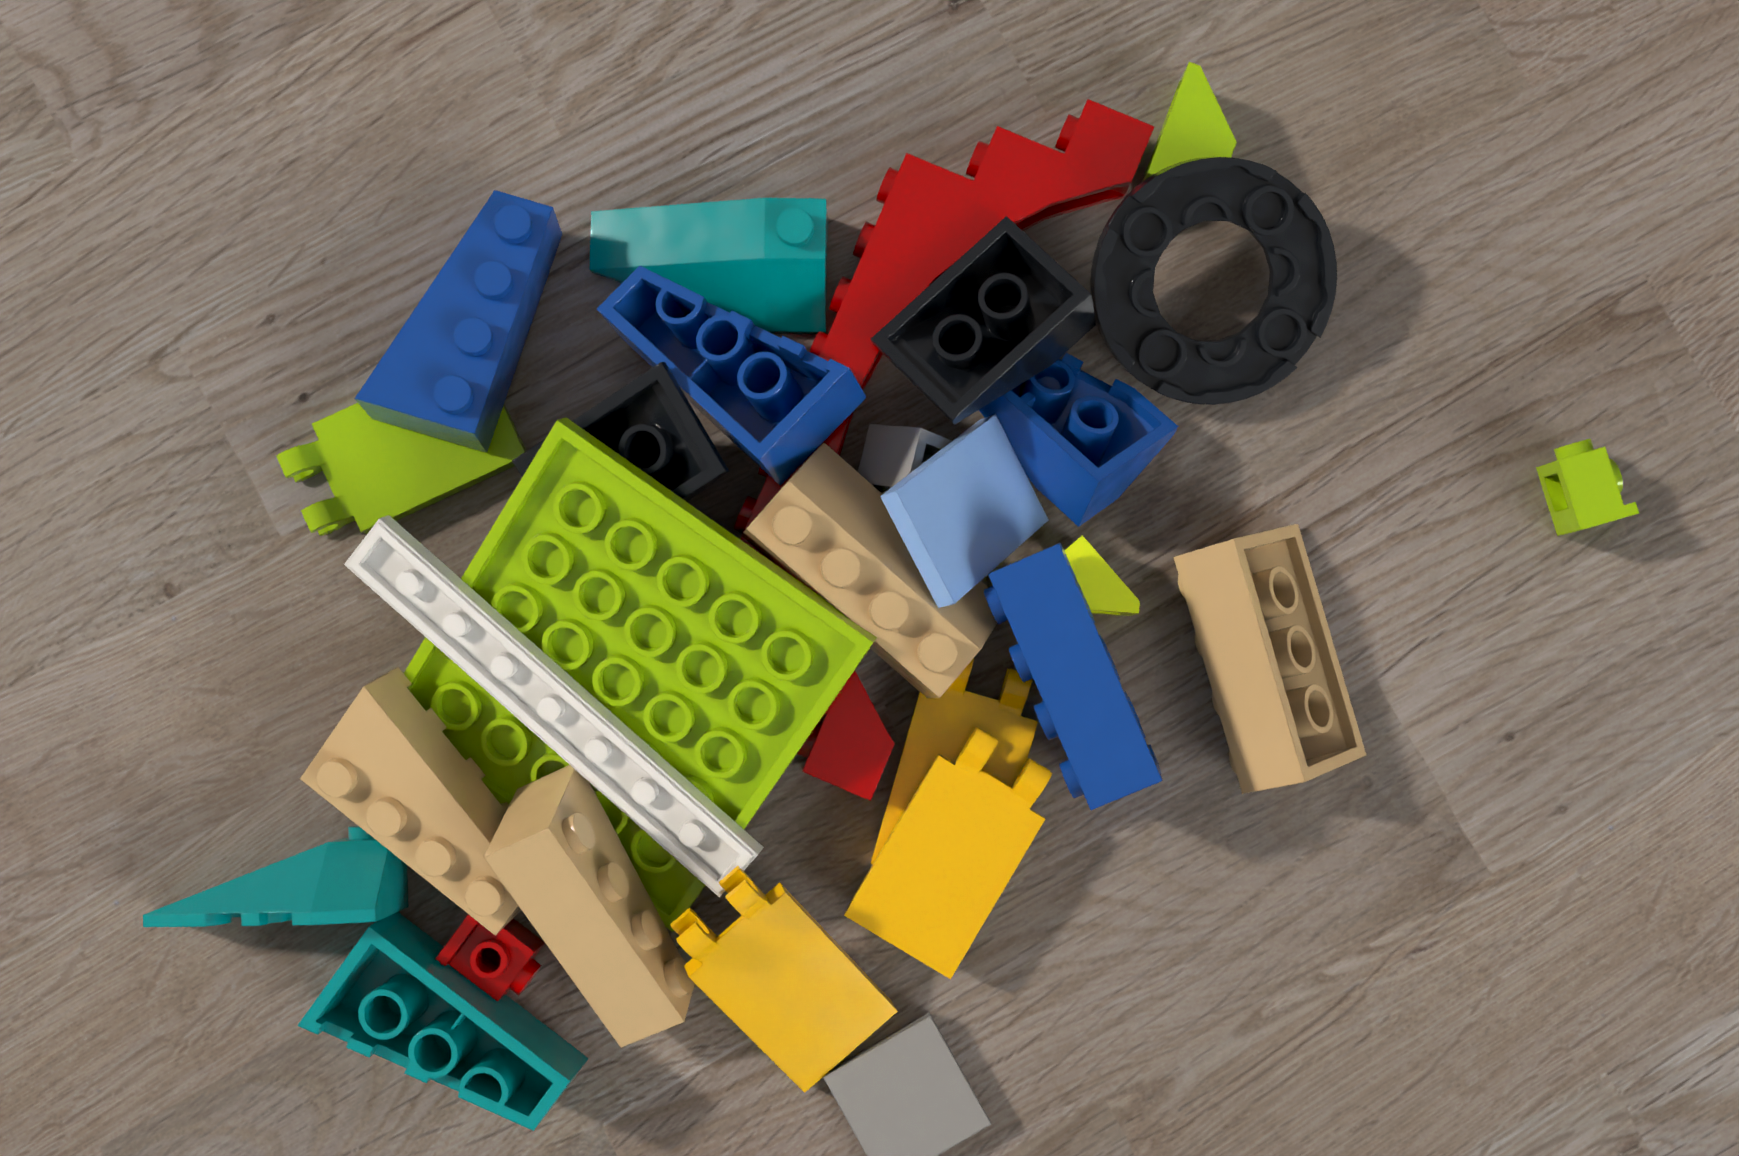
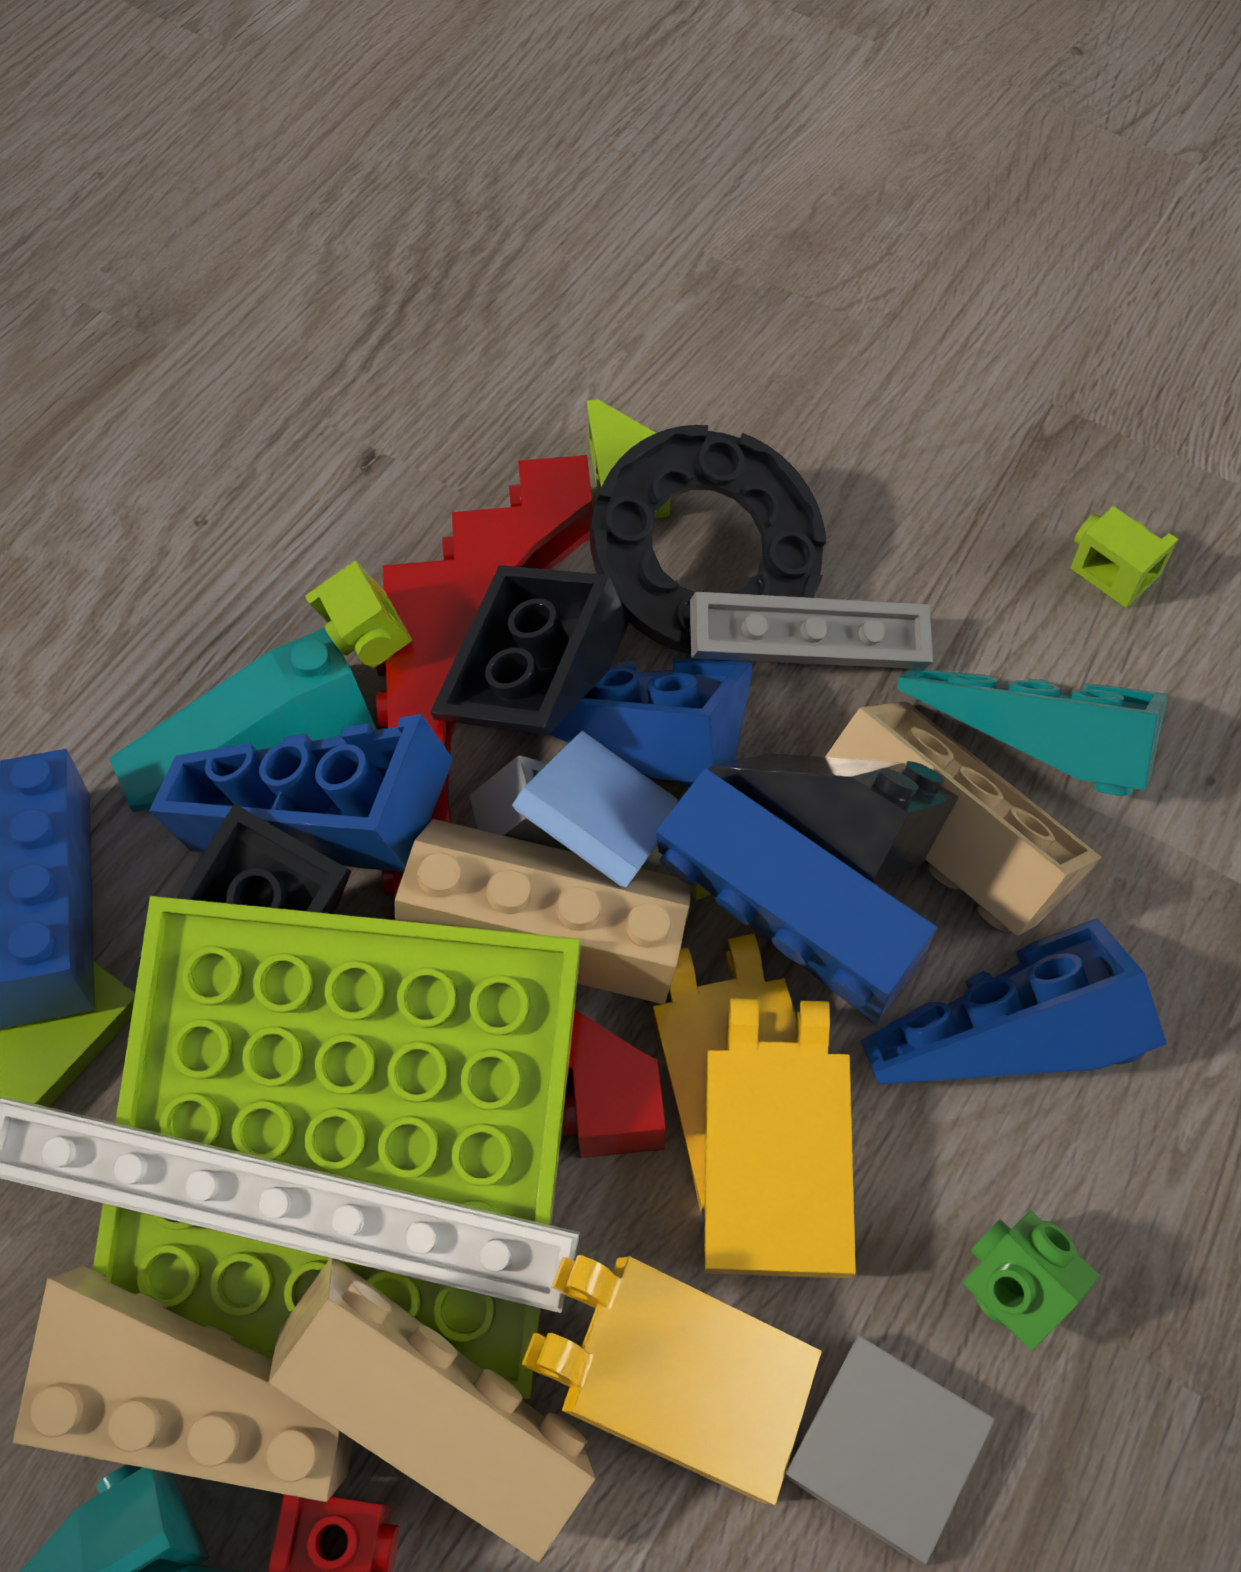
camera: 30 degrees left, 25 degrees down
none -> lime brick [305,560,413,669]
none -> light grey plate [690,591,933,669]
none -> black slope [709,753,959,884]
none -> blue wedge [861,918,1167,1085]
none -> teal wedge [897,668,1168,796]
none -> bright green brick [962,1210,1100,1351]

